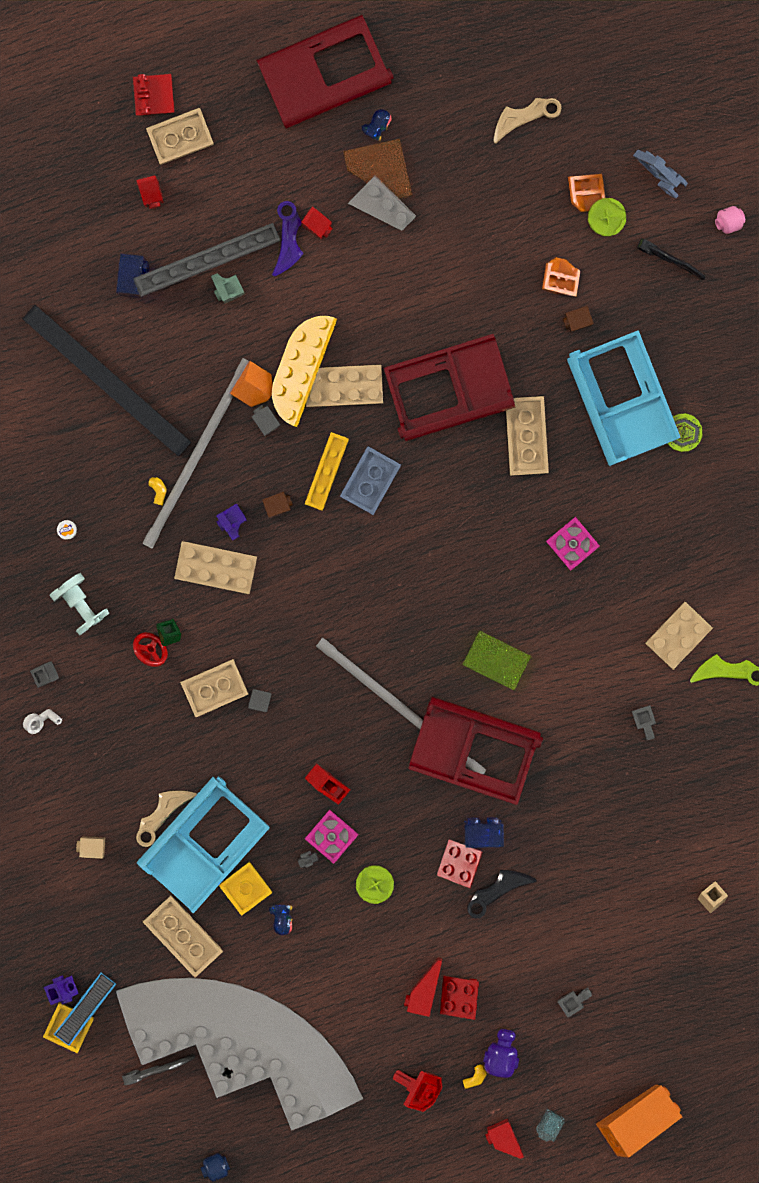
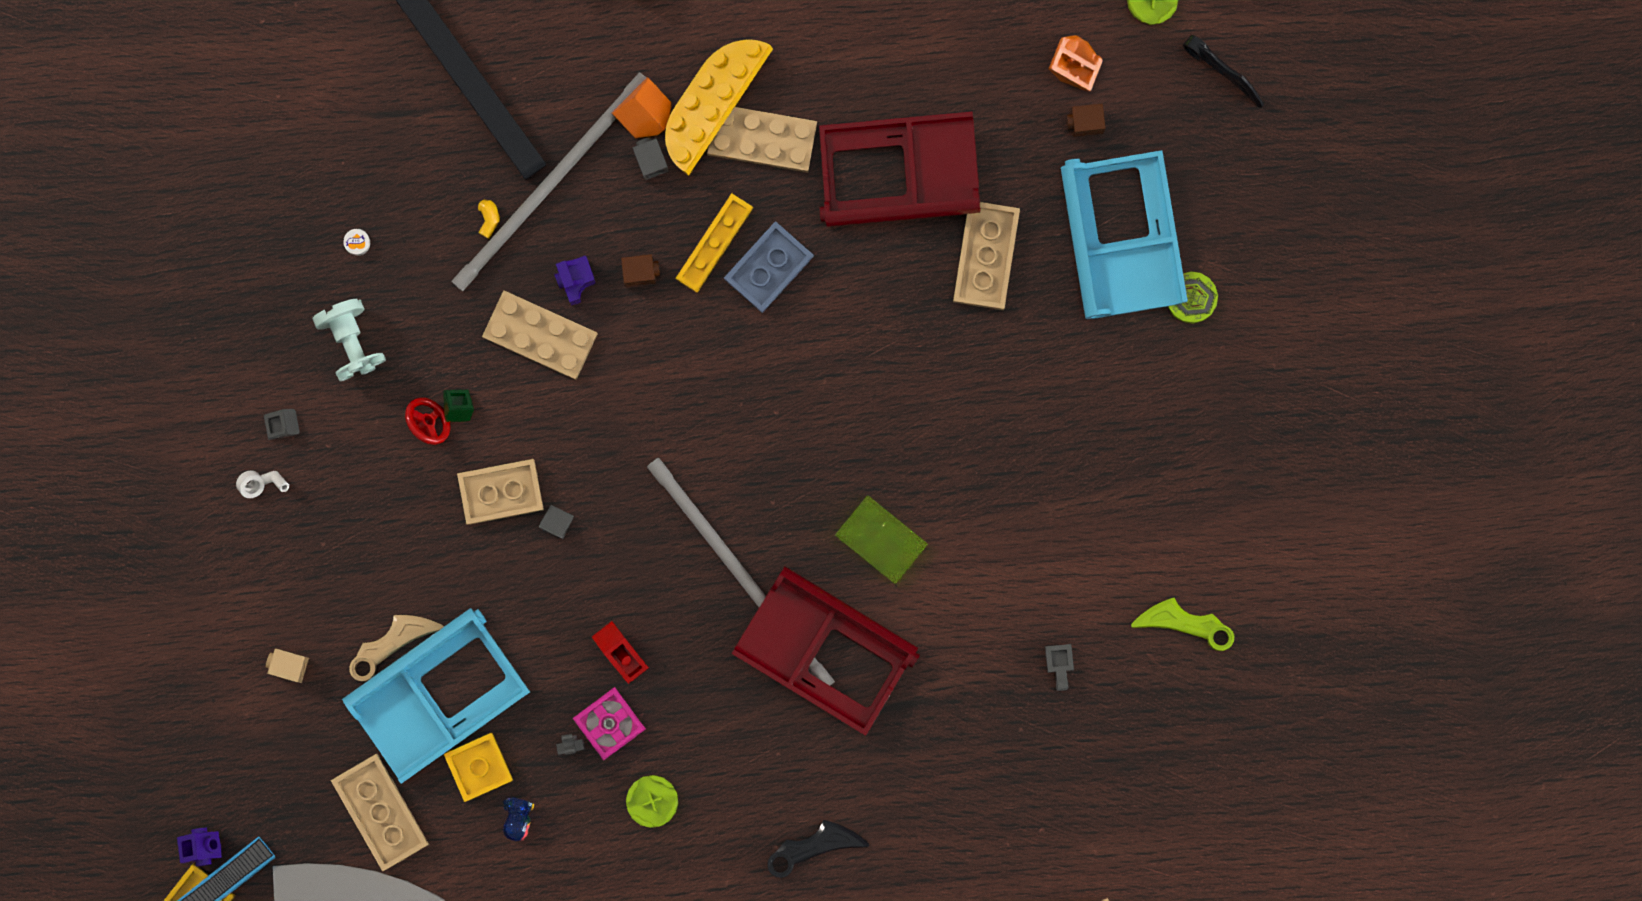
camera: 15 degrees right, 5 degrees down
hinge [437,839,483,888] -> none
clear blue brick [464,817,504,848] -> none
dark pink piece [546,517,600,571] -> none
tan plate [645,602,713,670] -> none
bright pink head [715,206,745,234] -> none

